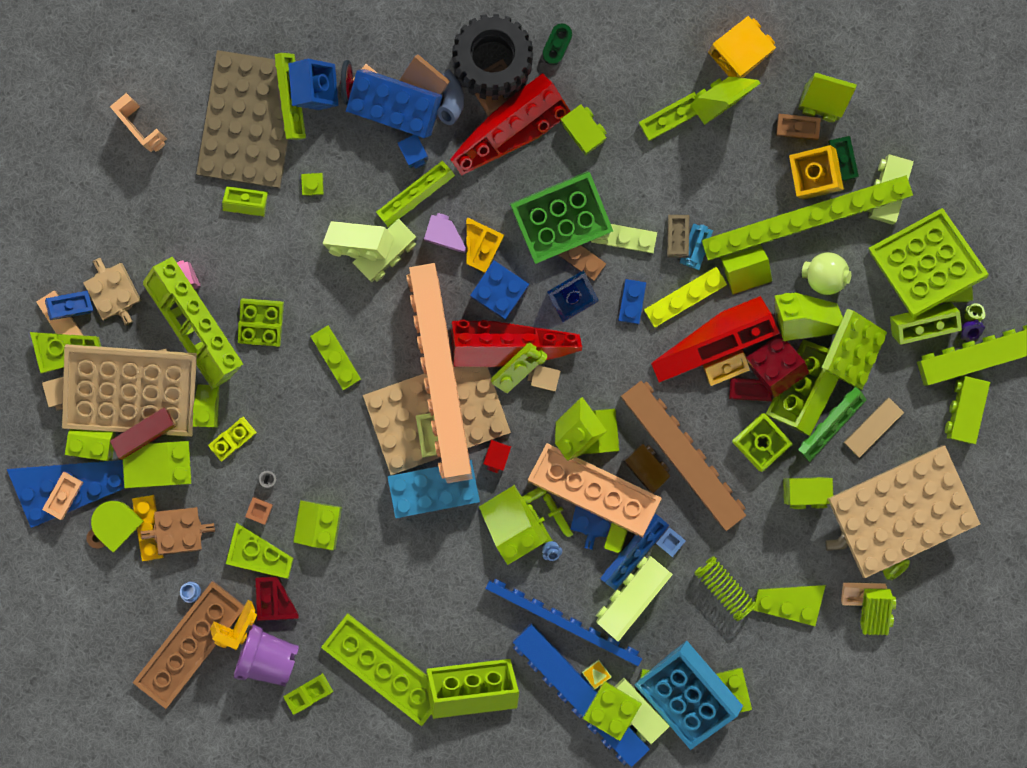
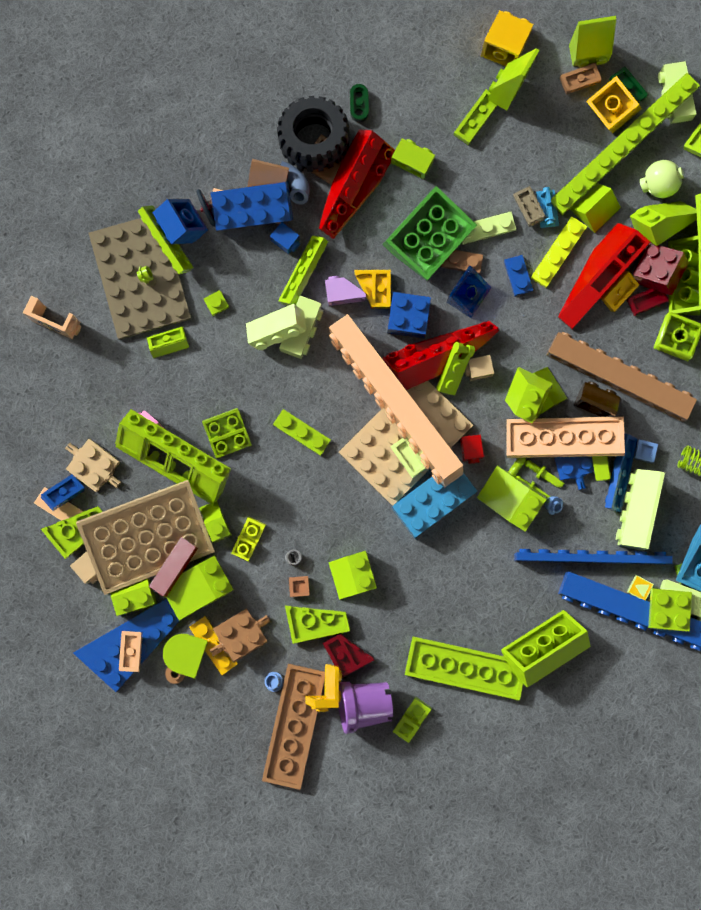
camera: 25 degrees left, 5 degrees down
none -> lime plate [137,266,153,284]

